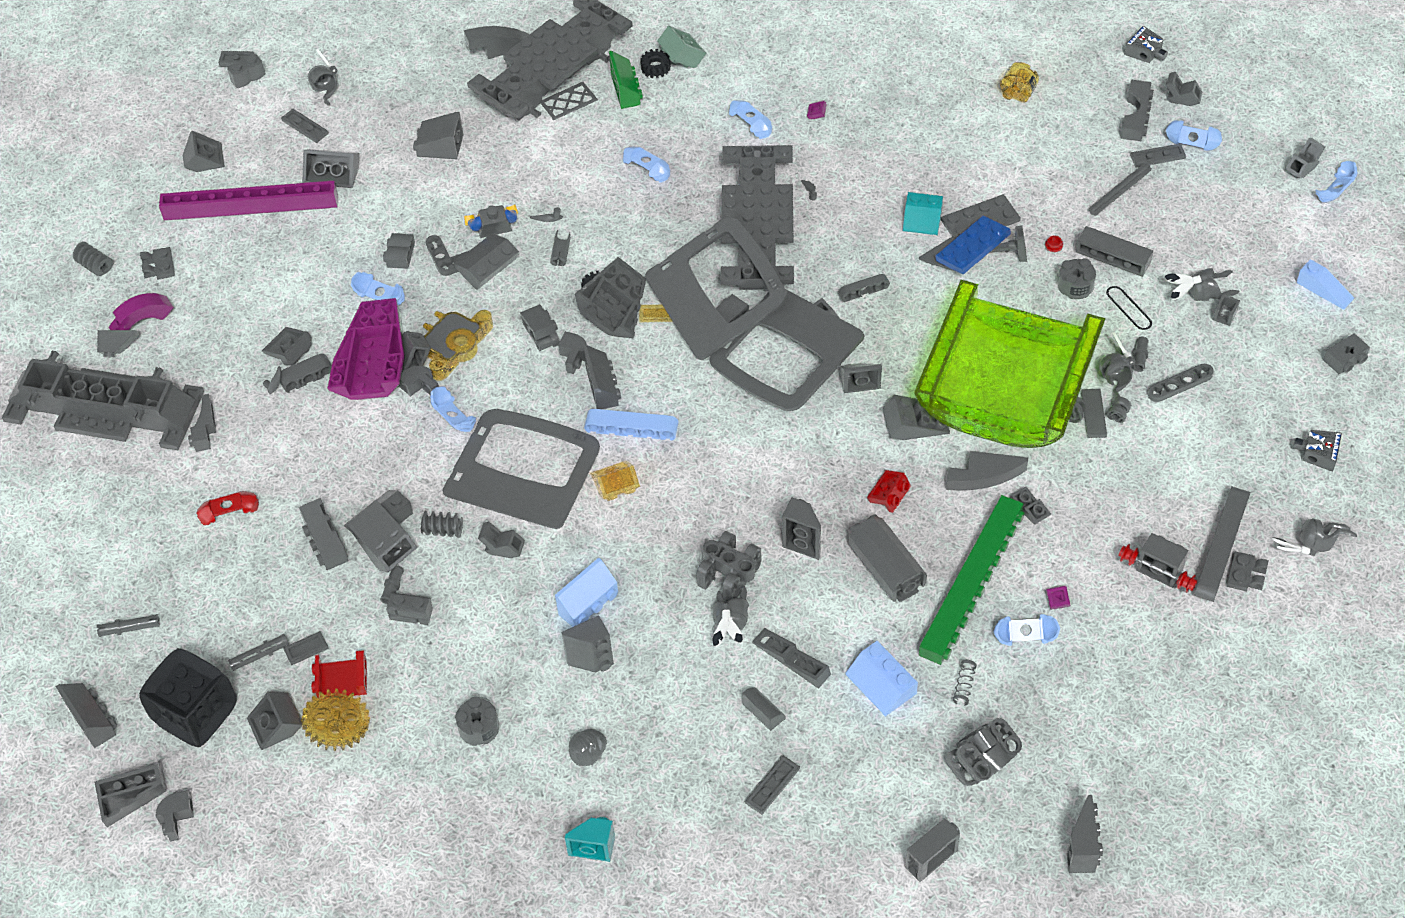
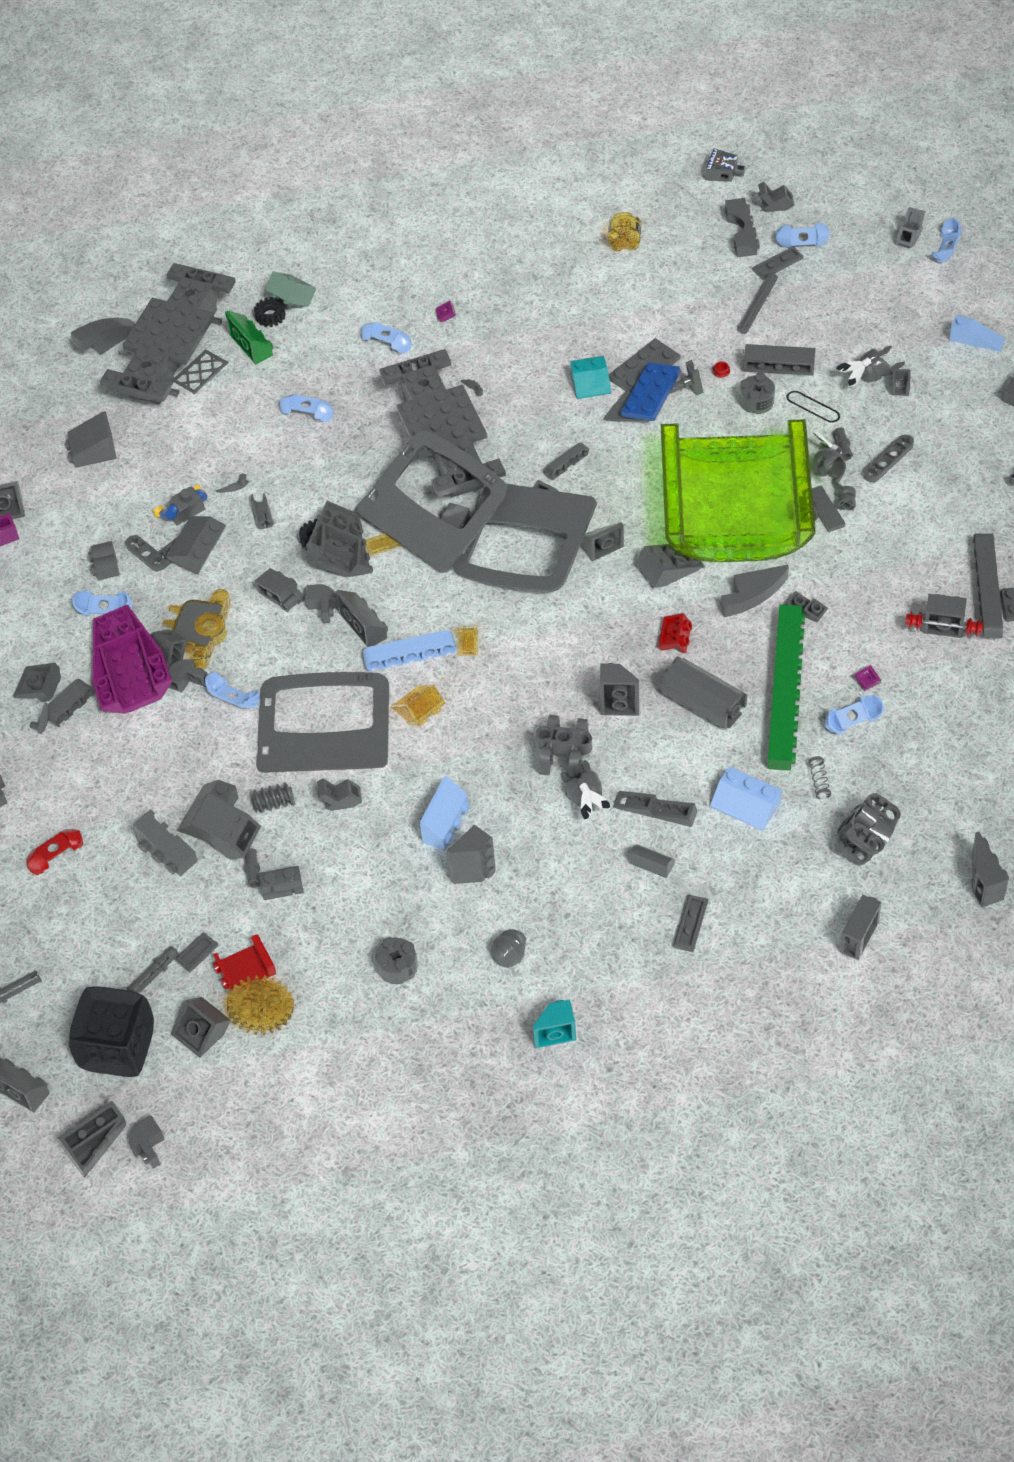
camera: 20 degrees left, 0 degrees up
none -> clear yellow slope [458,625,479,656]

